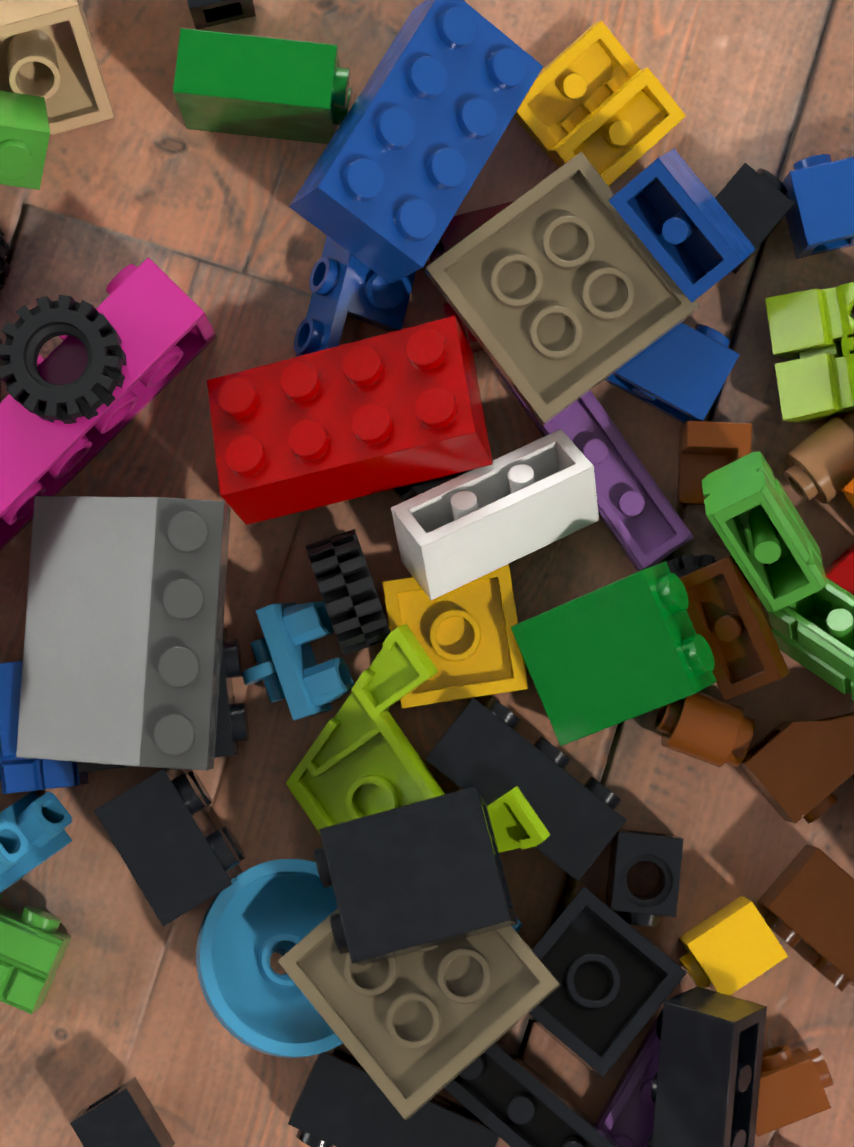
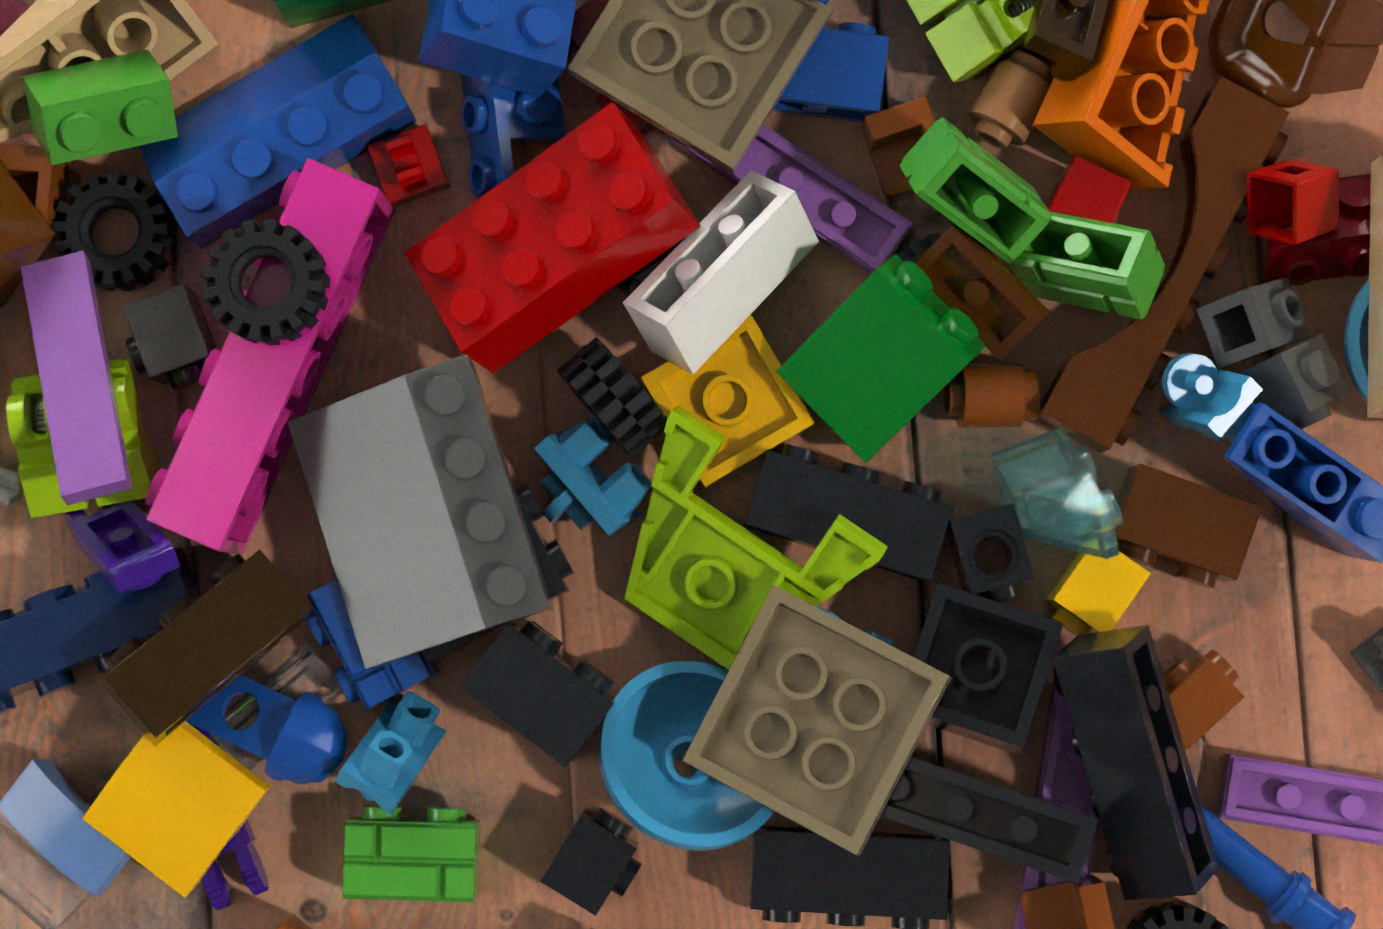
camera: 15 degrees left, 0 degrees up
black brick [314,786,518,966] -> none
none -> blue slope [139,13,417,249]
none -> red tile [367,124,450,207]
none -> black brick [540,808,642,916]
none -> clear light blue slope [991,426,1123,559]

